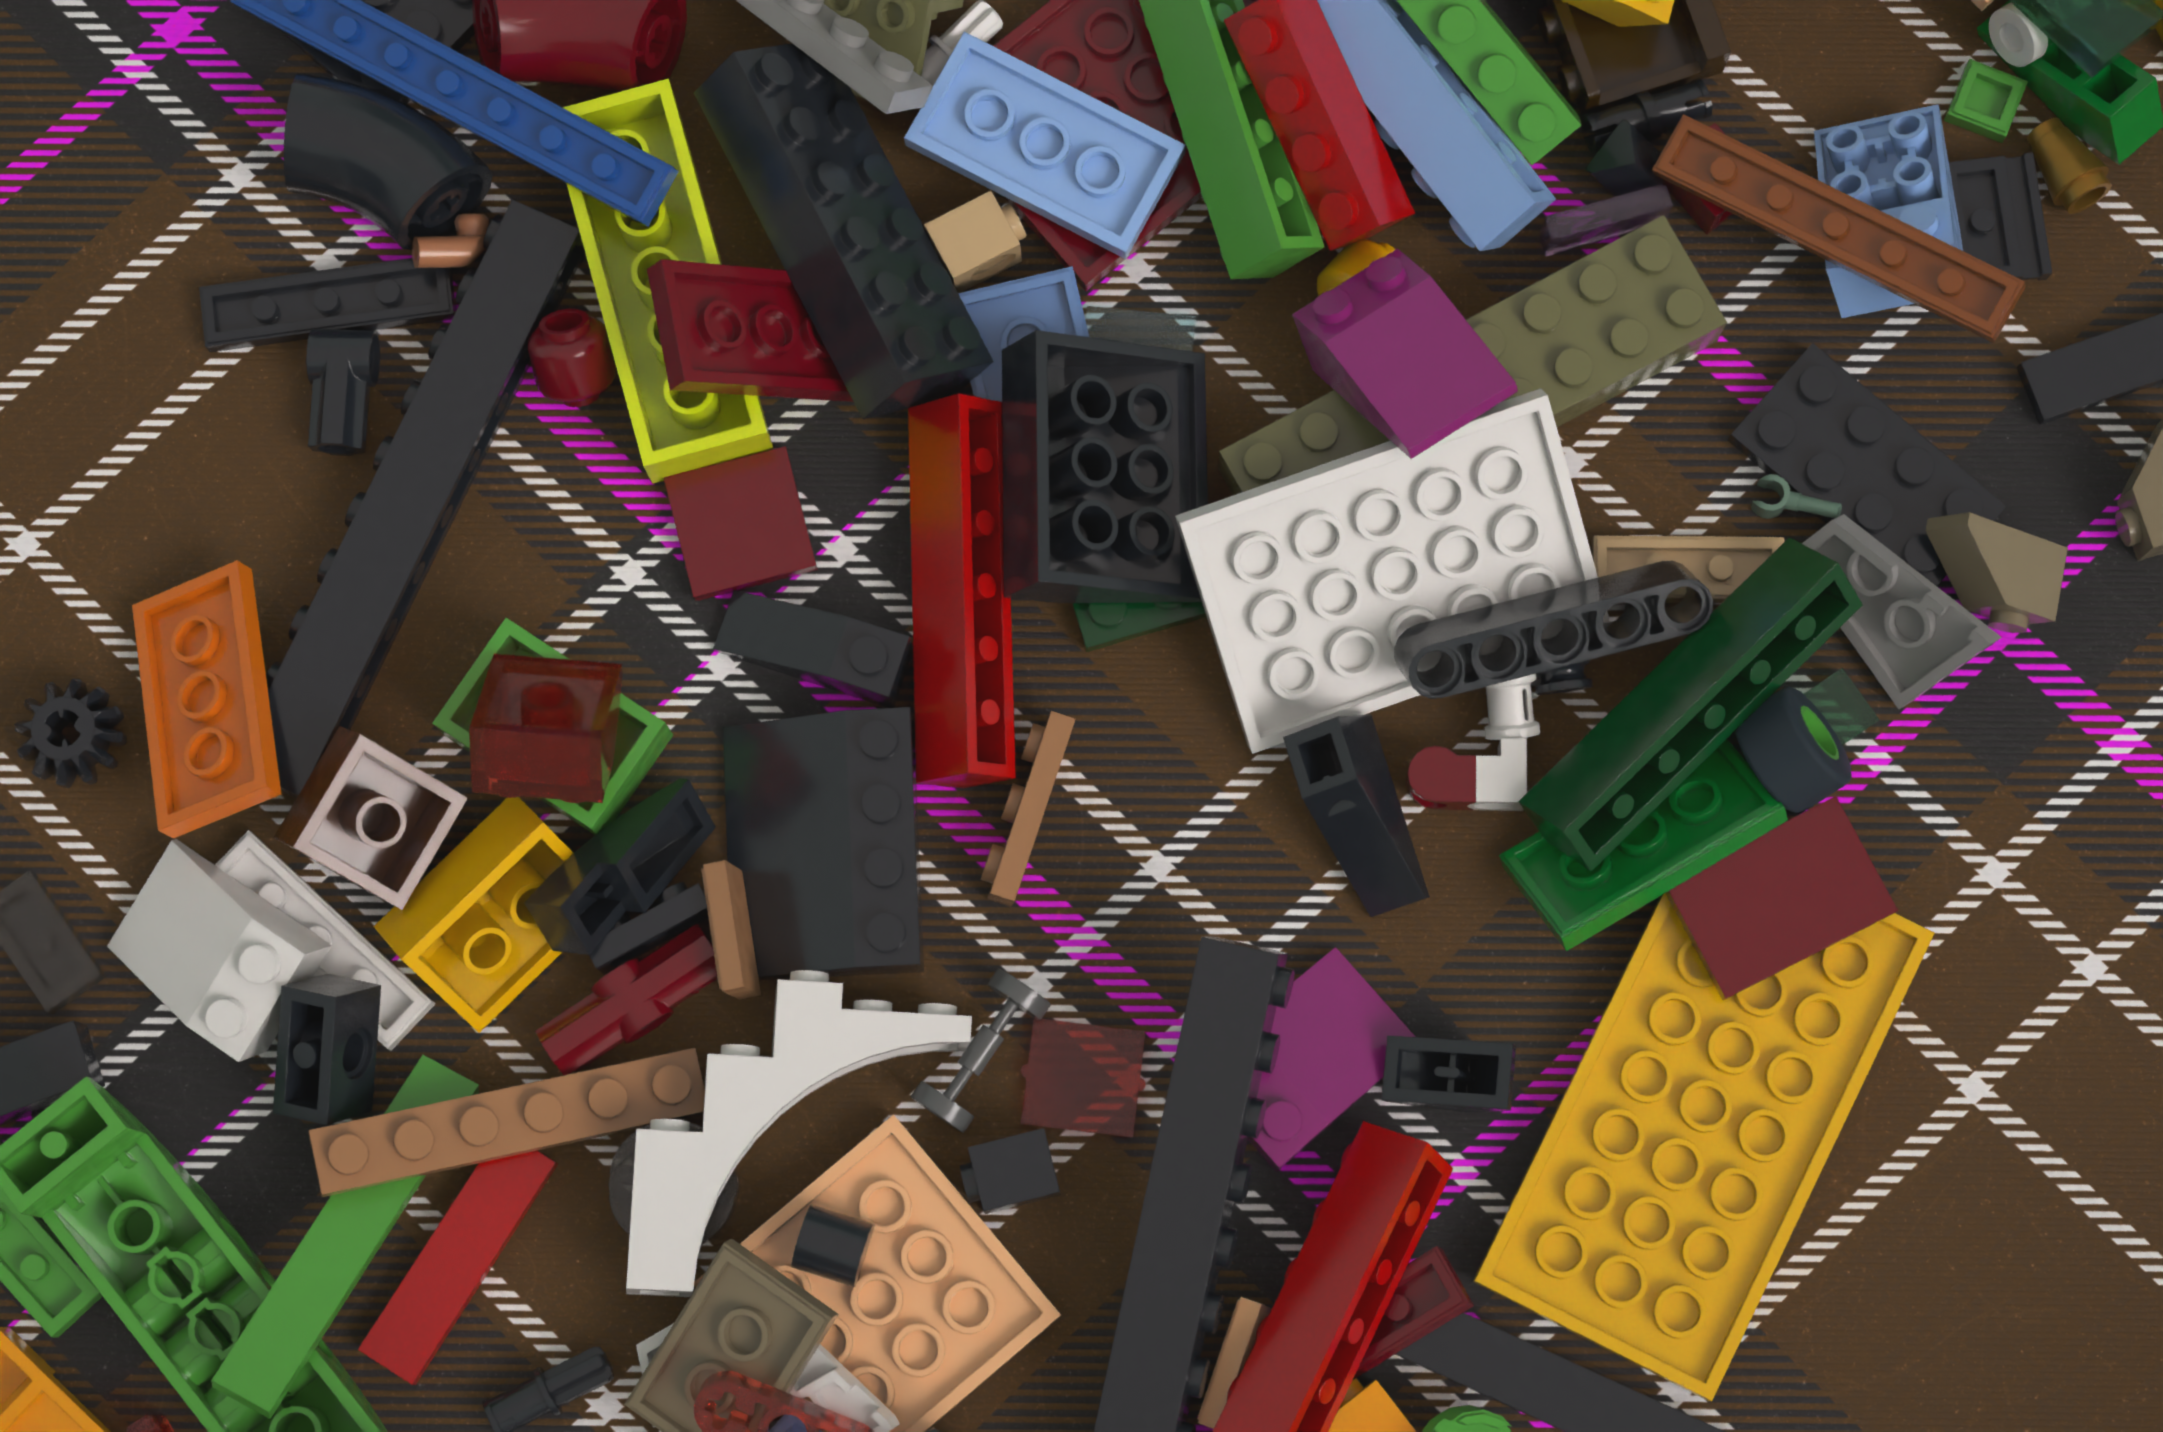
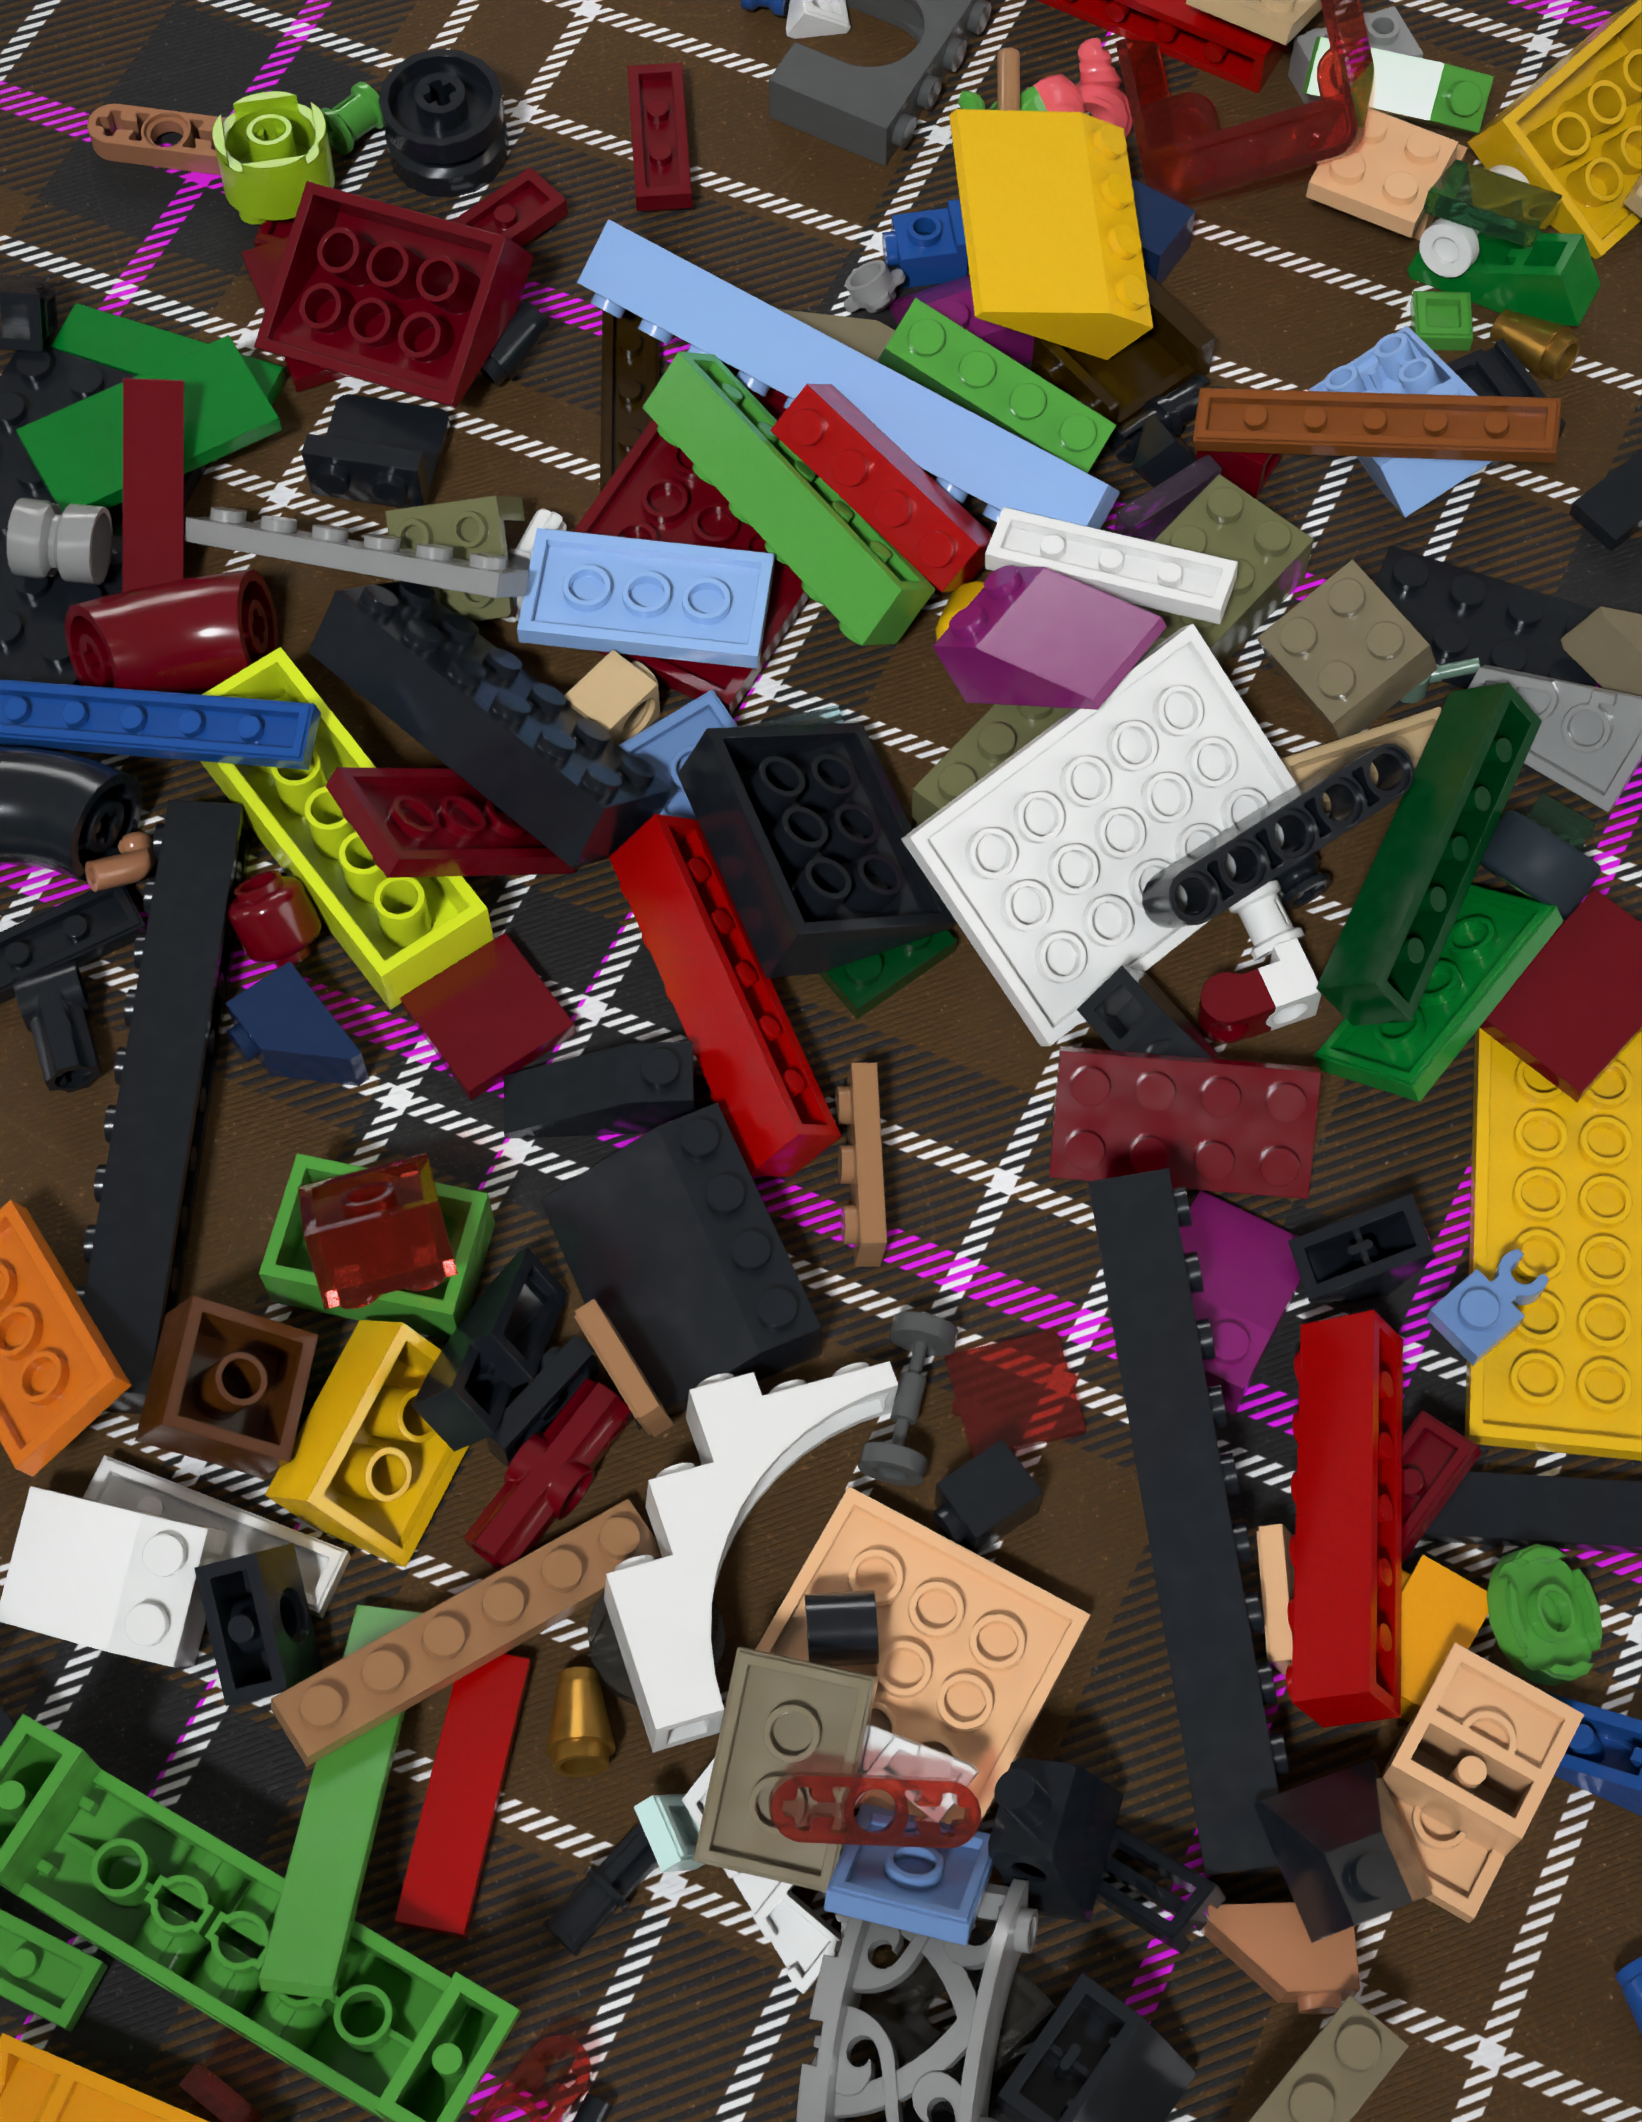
camera: 25 degrees left, 15 degrees down
none -> dark blue slope [226,961,369,1086]
none -> pearl gold cone [546,1667,616,1778]
none -> light aqua tile [634,1794,705,1872]
none -> white plate [985,507,1238,624]
none -> dark red plate [1049,1046,1321,1199]
none -> dark tan brick [1257,559,1438,740]
none -> medium blue plate [1426,1249,1549,1366]

